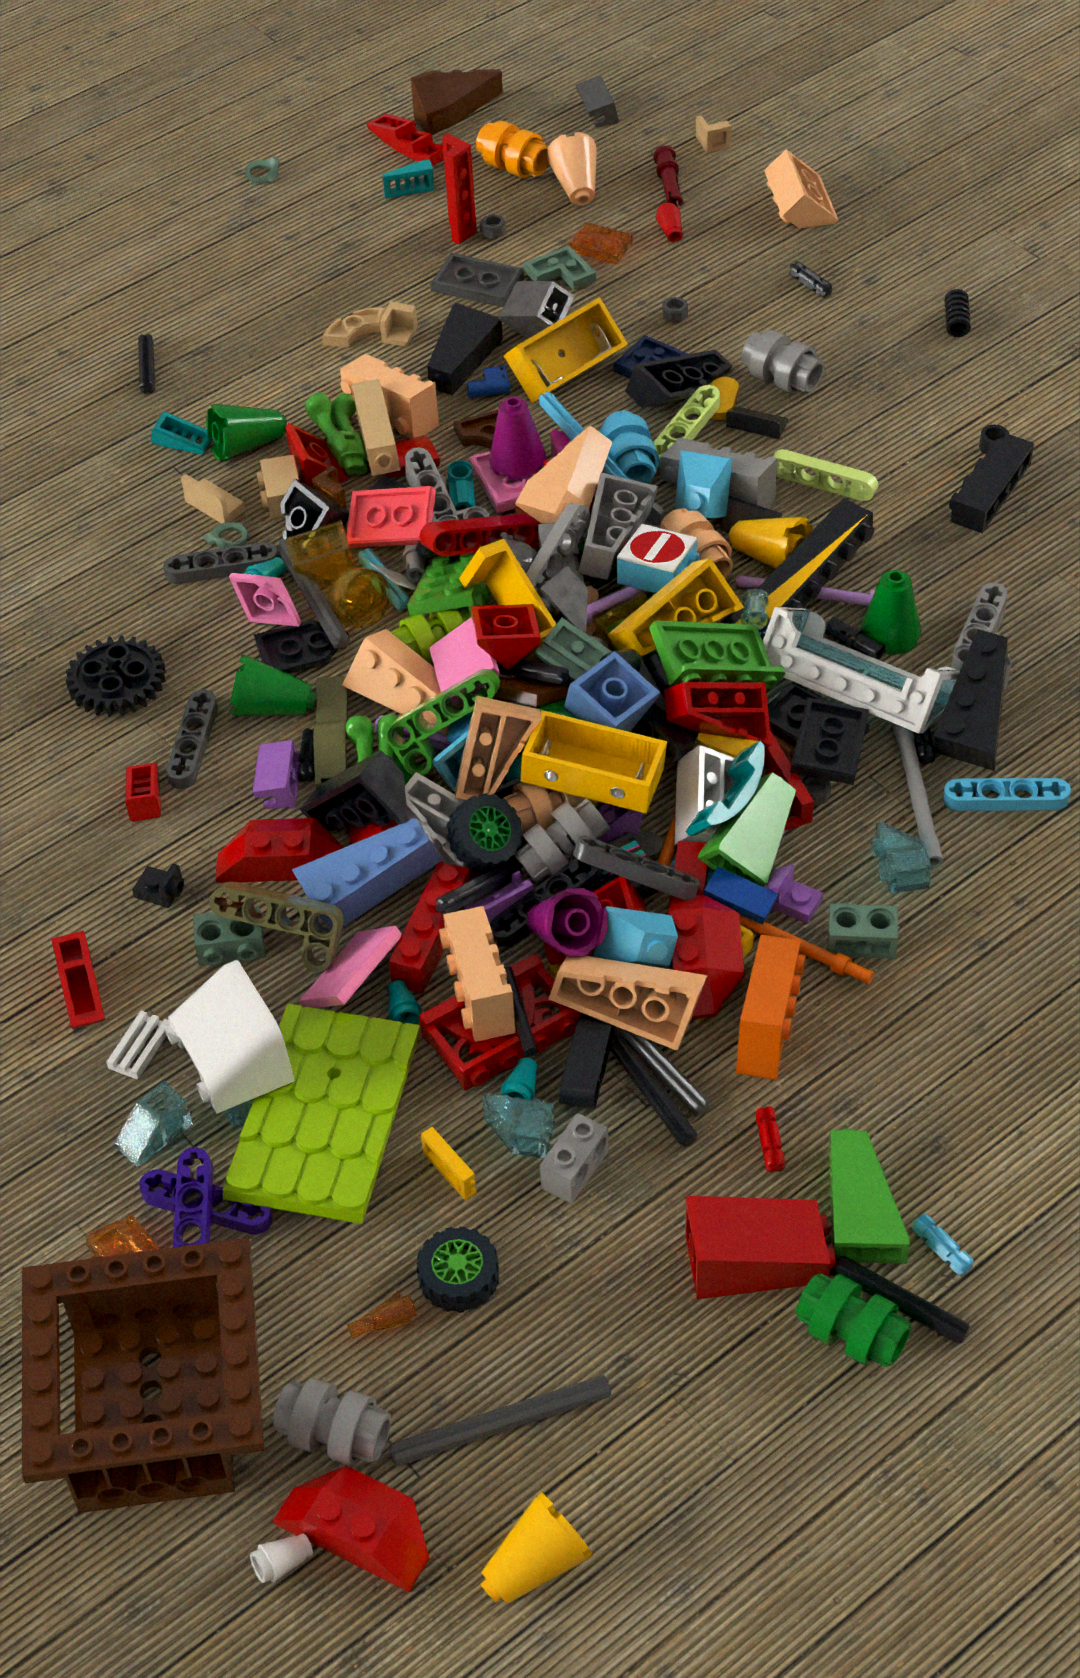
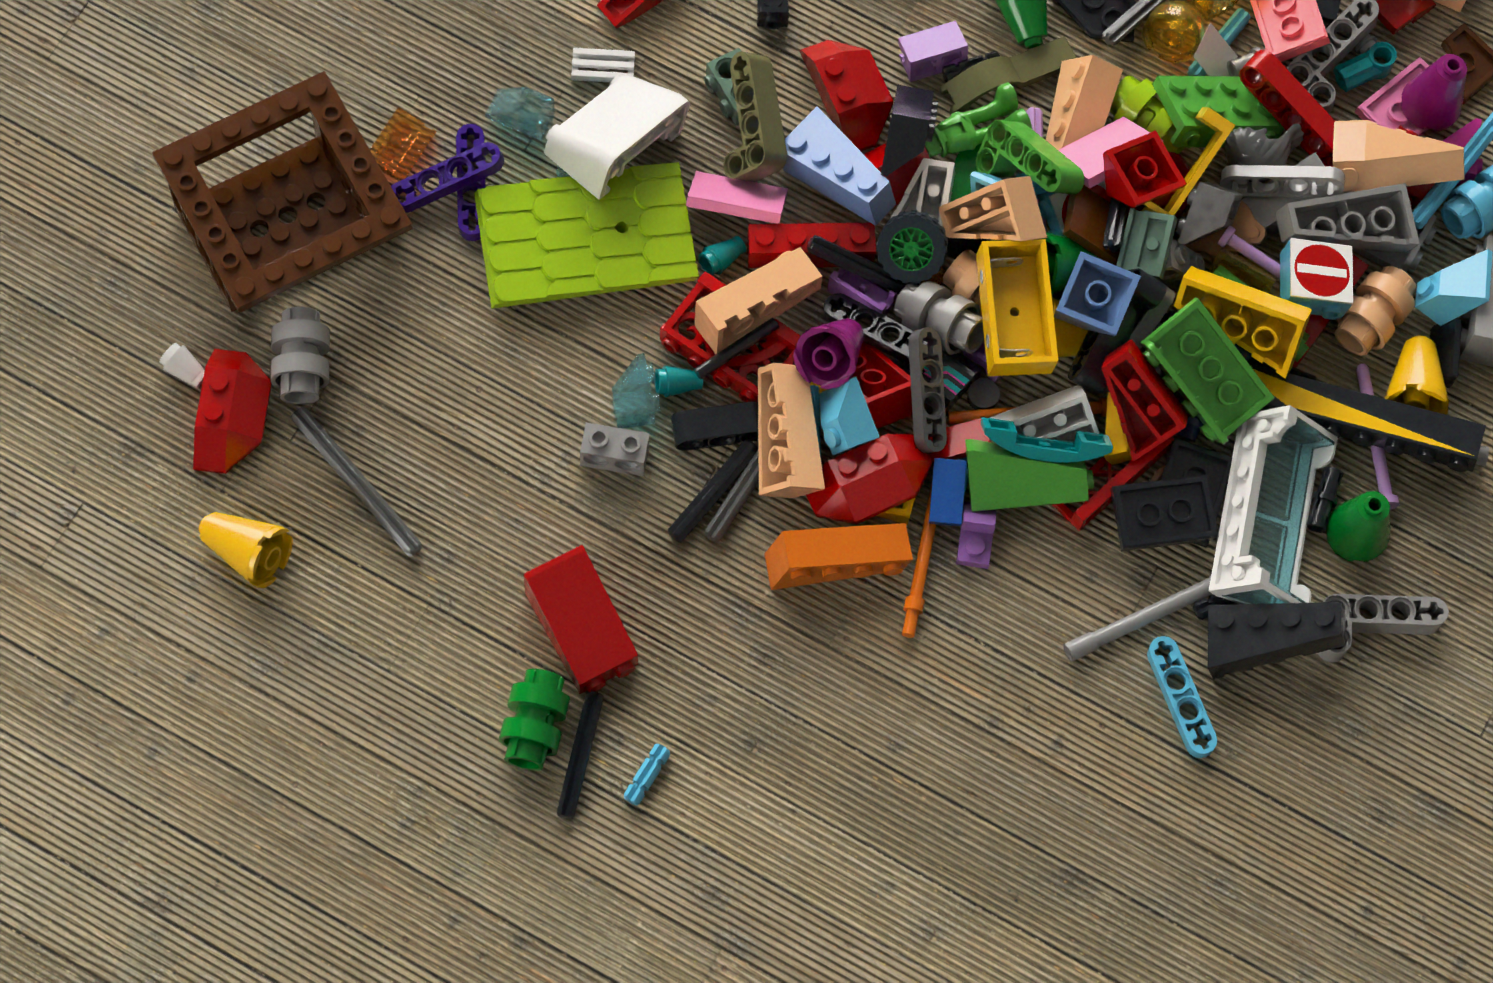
camera: 60 degrees right, 20 degrees up
clear orange cone [347,1290,417,1338] -> none
black wheel [416,1226,499,1313] -> none
yellow tile [421,1127,477,1201] -> none
clear light blue bush [741,589,769,629] -> none
red axle [756,1106,785,1173] -> none
dark grey tile [802,776,831,806] -> none
sand green brick [828,903,898,959] -> none
bright green slope [829,1128,910,1264] -> none
clear light blue slope [871,822,932,894] -> none

